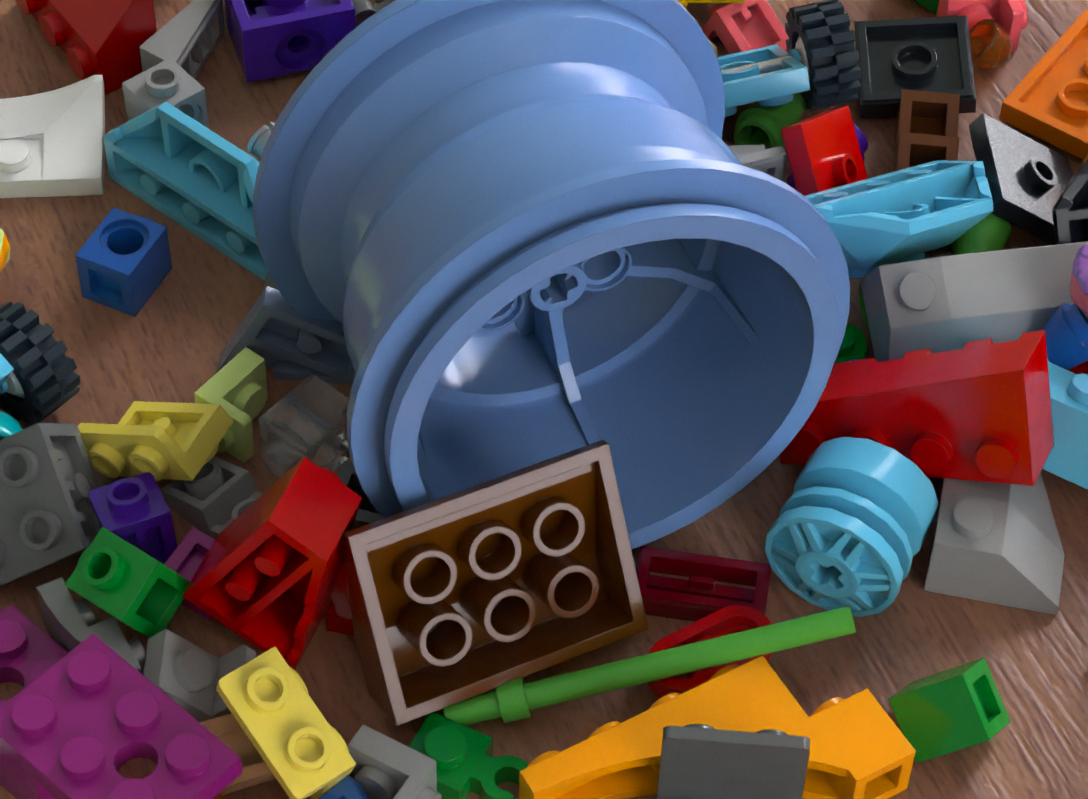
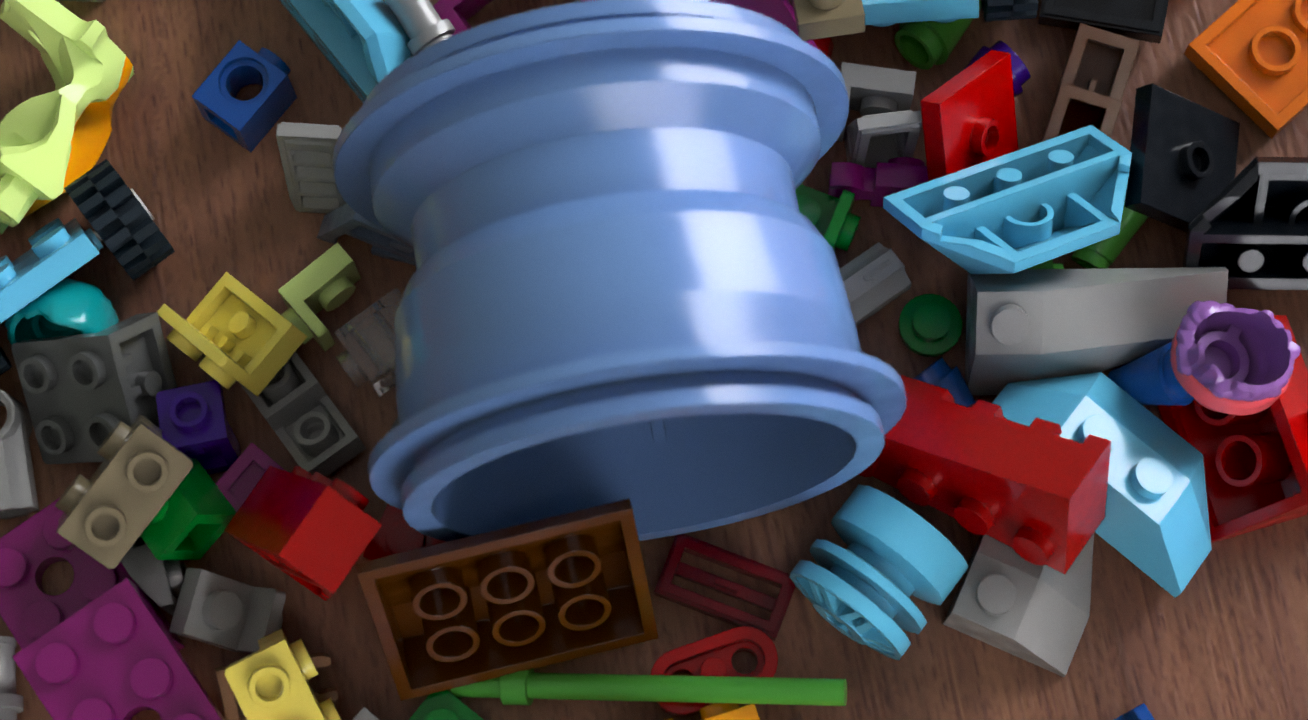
camera: 15 degrees right, 25 degrees up
none -> dark tan bracket [55,414,193,569]
none -> light grey slope [276,122,346,214]

